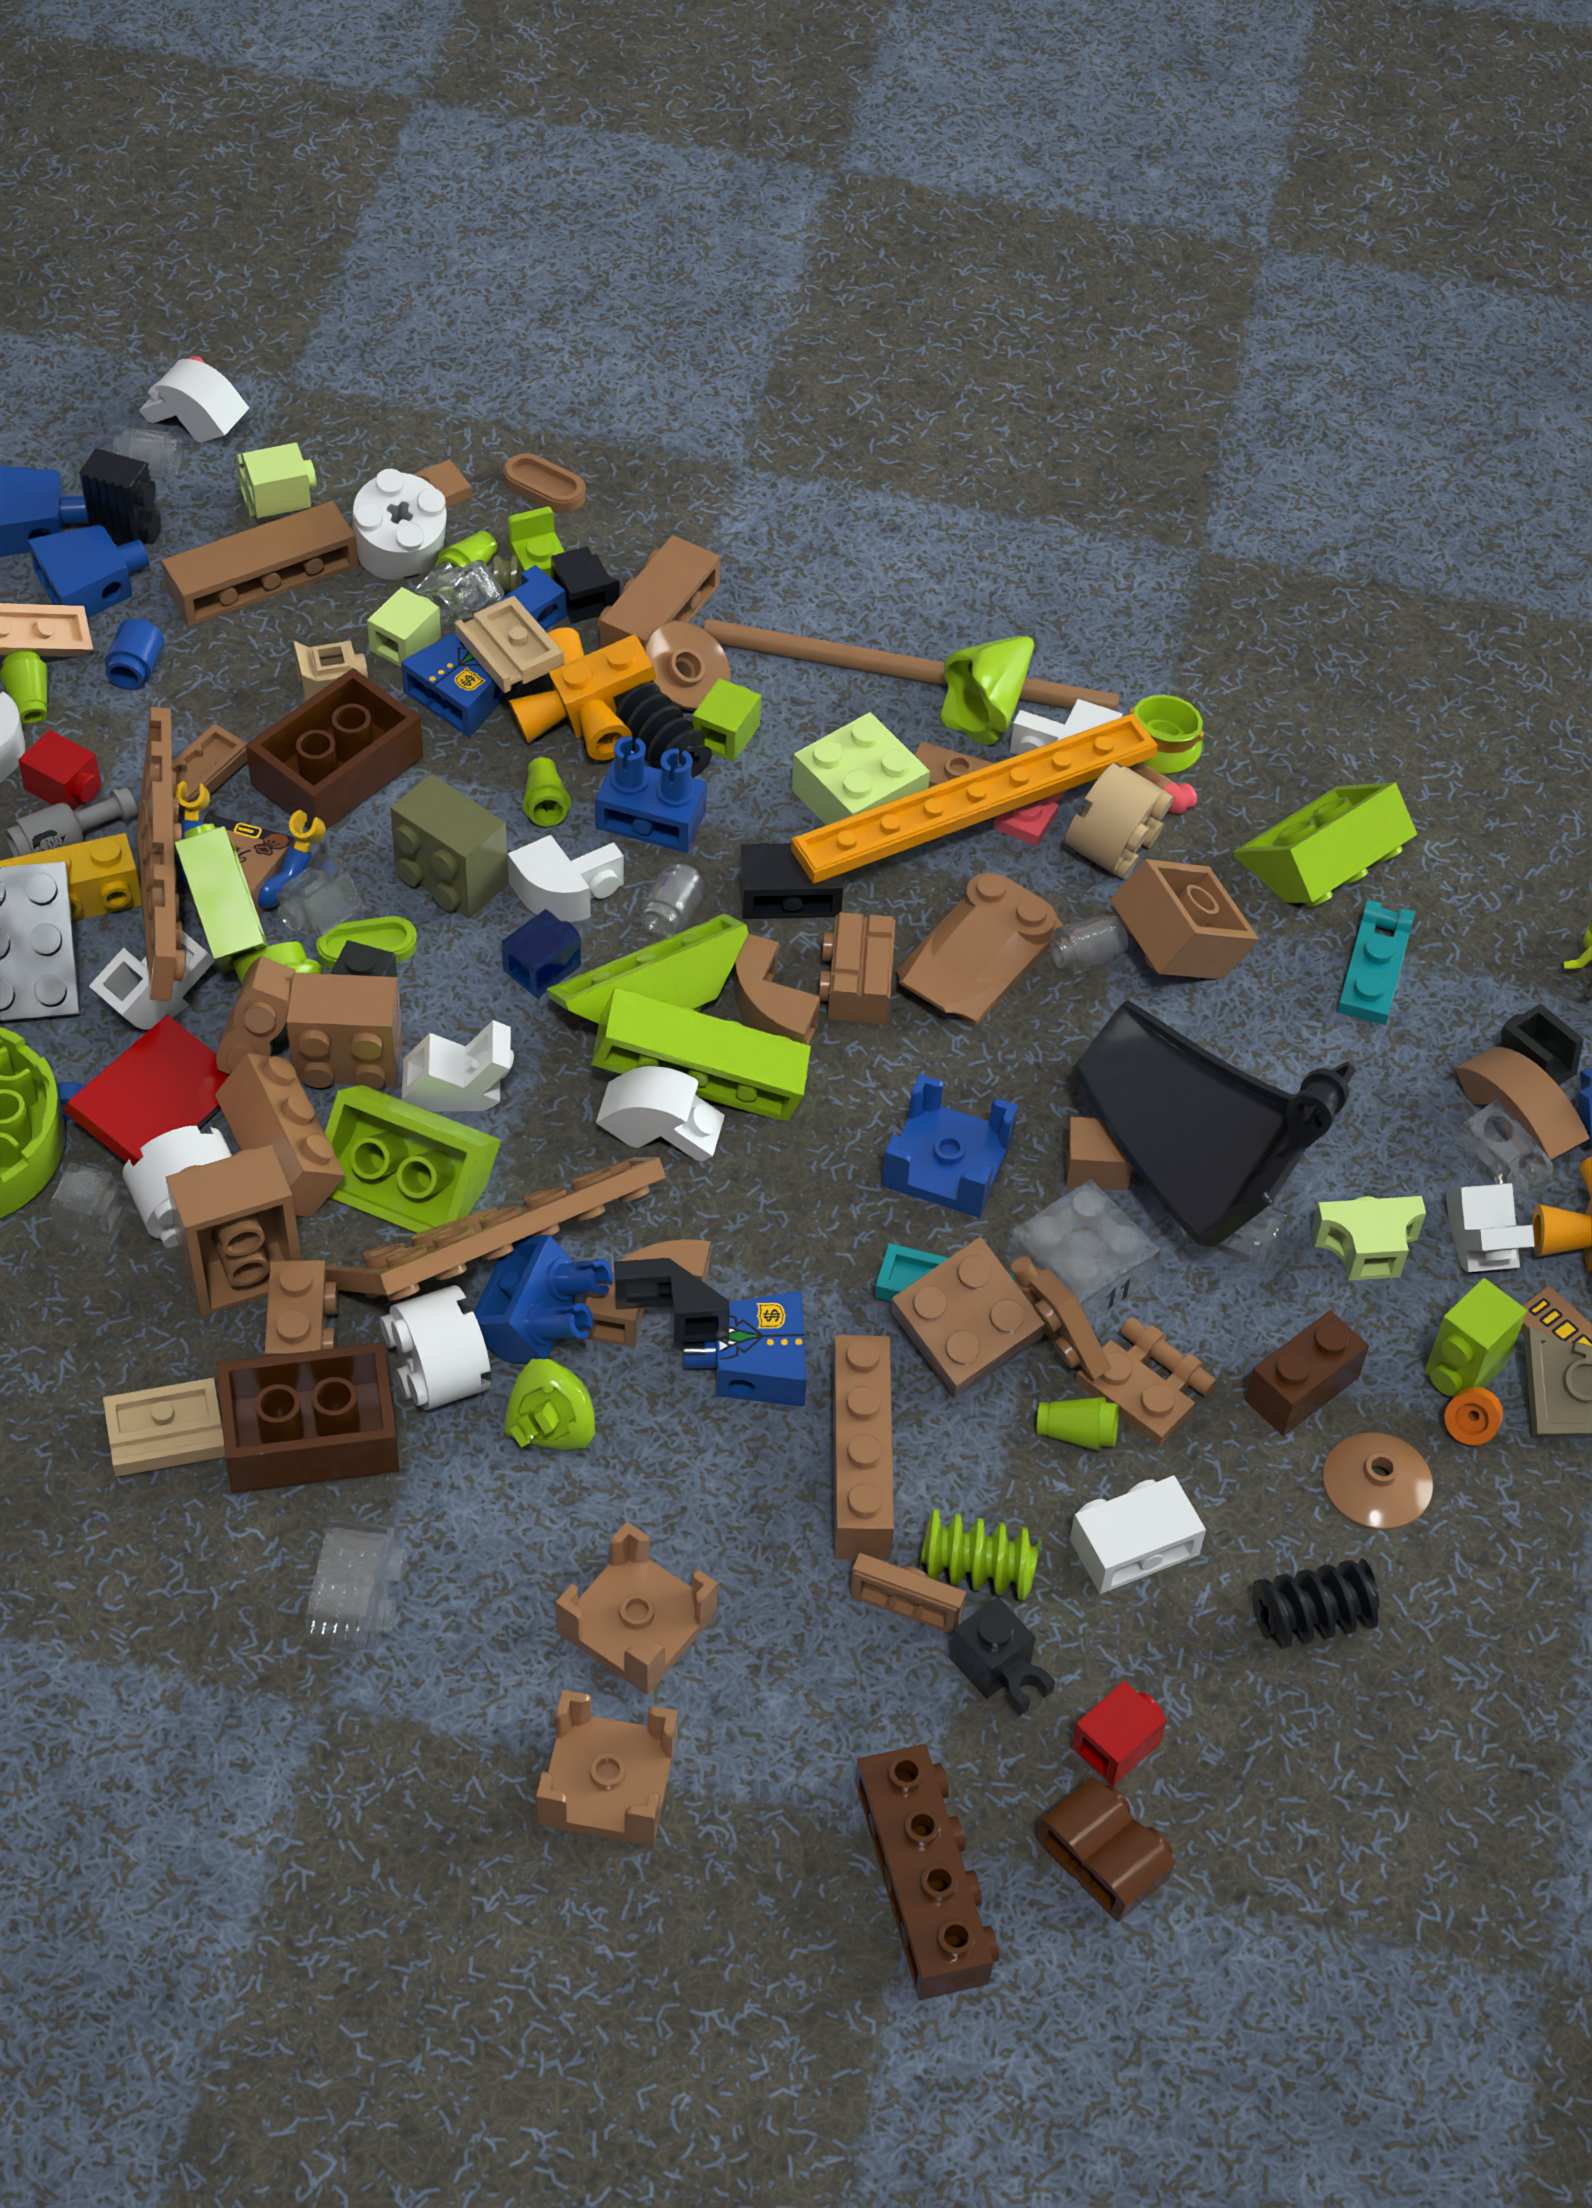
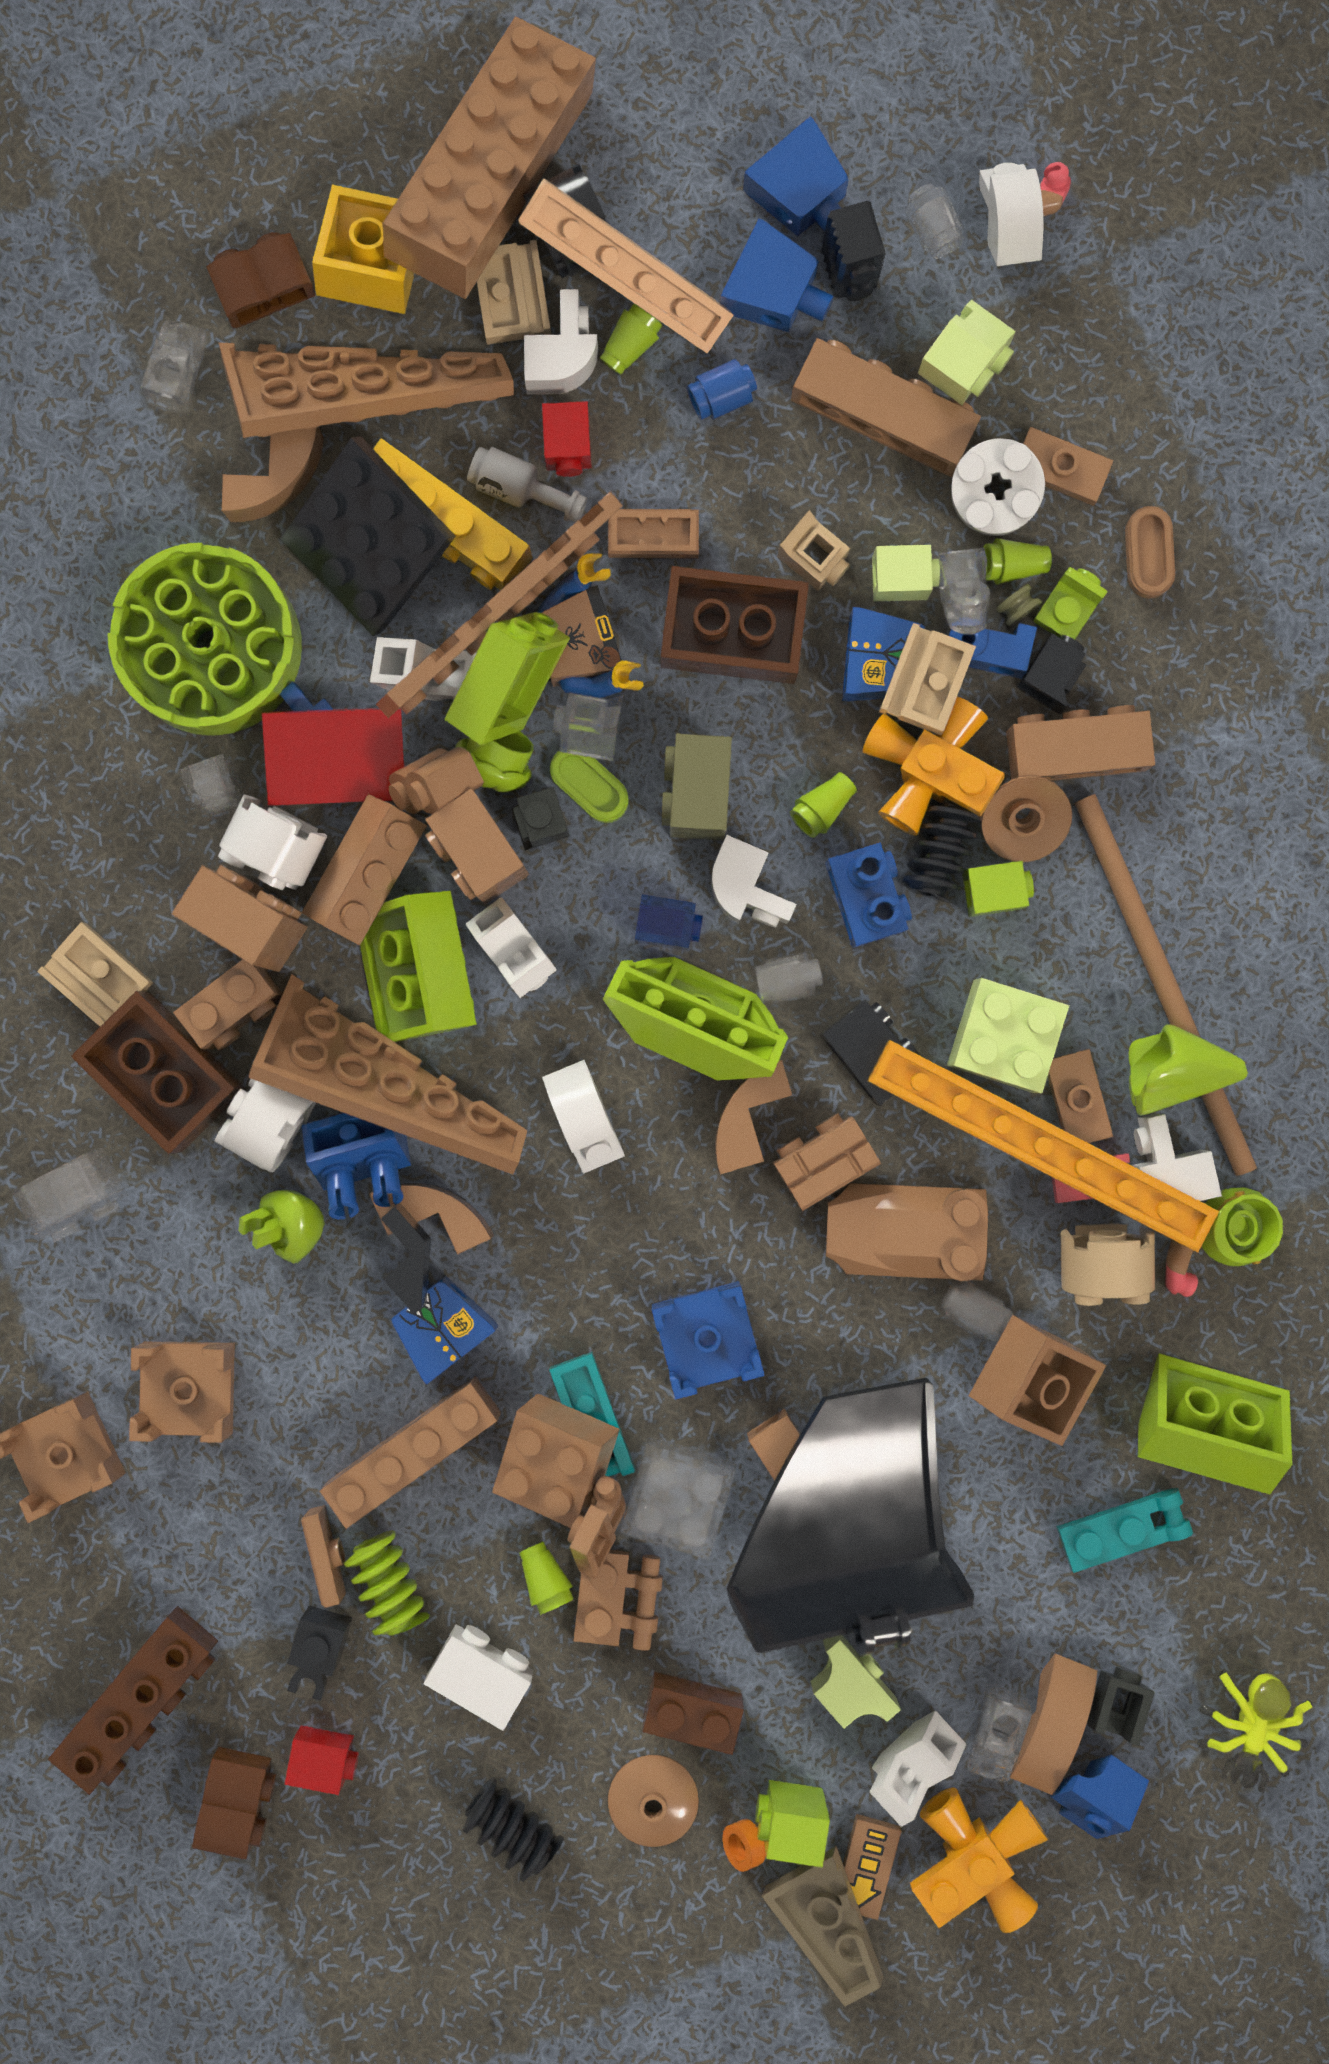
camera: 55 degrees right, 35 degrees up
lime brick [591,987,811,1121] -> none

